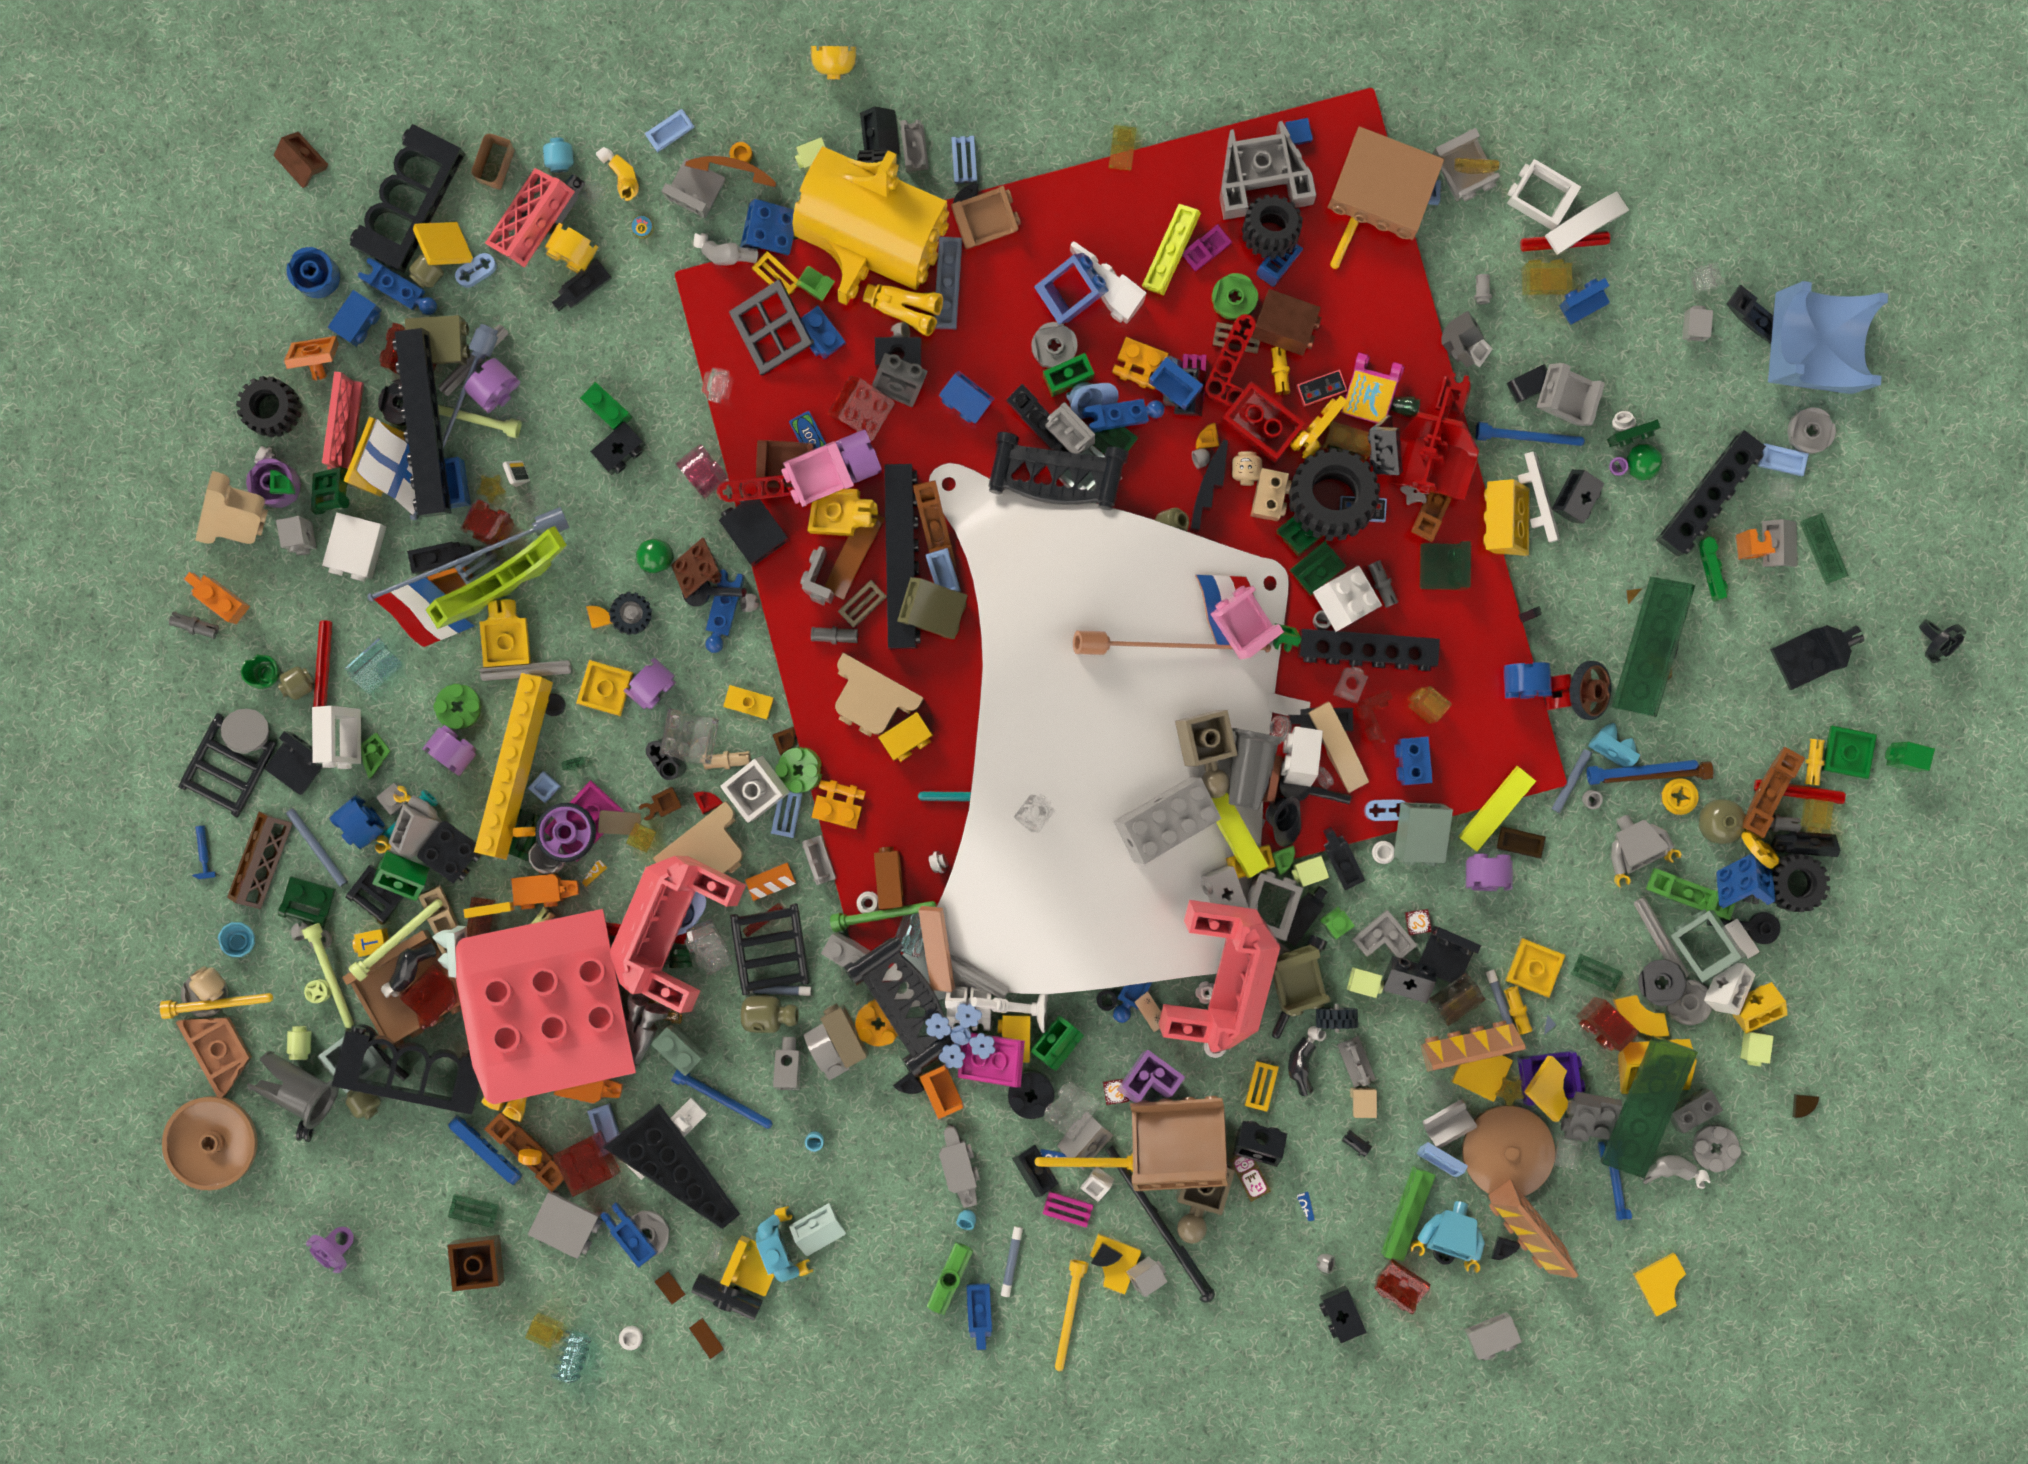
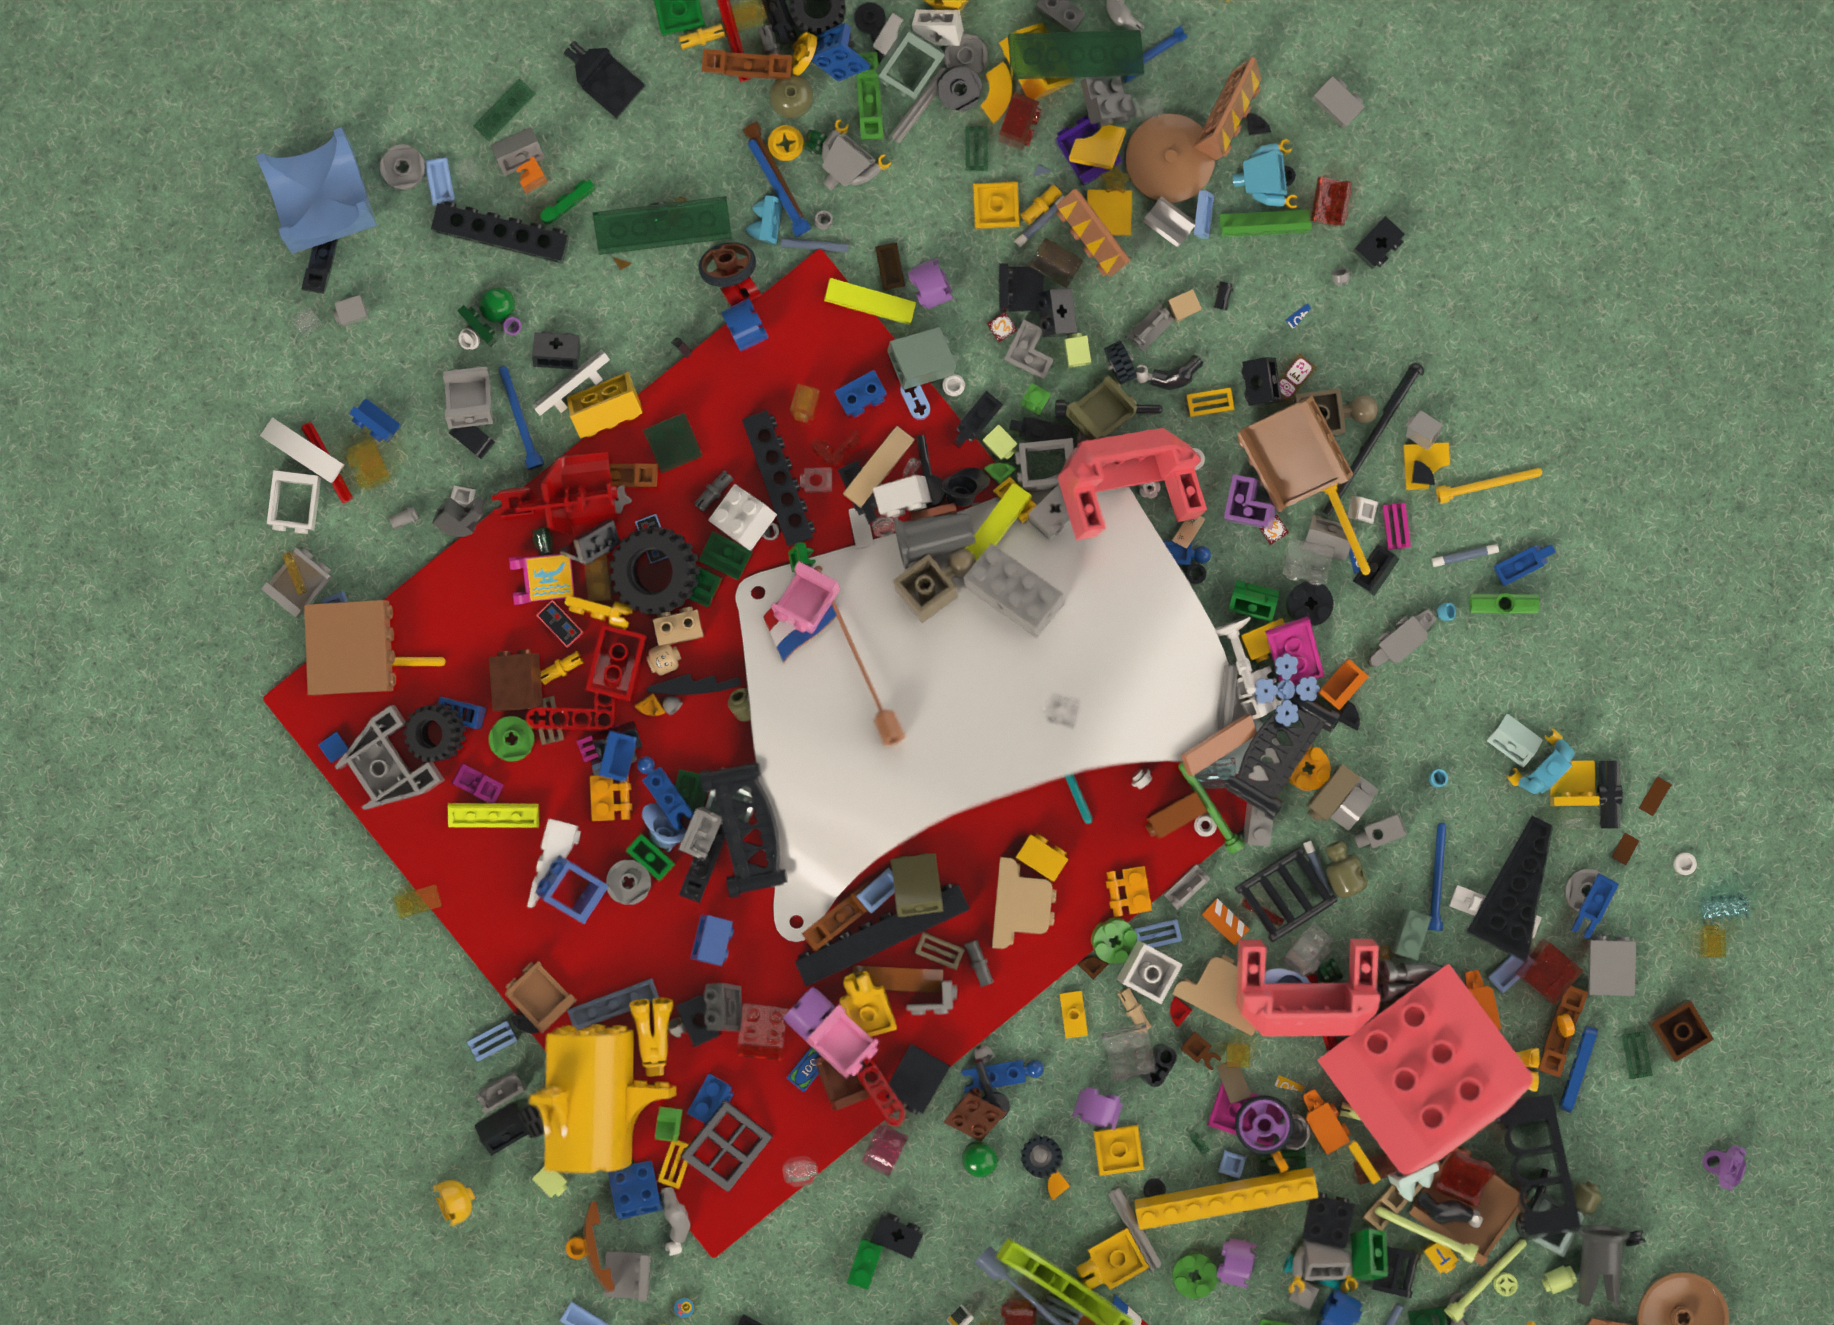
camera: 110 degrees left, 0 degrees up
none -> dark green wheel [802,130,828,155]

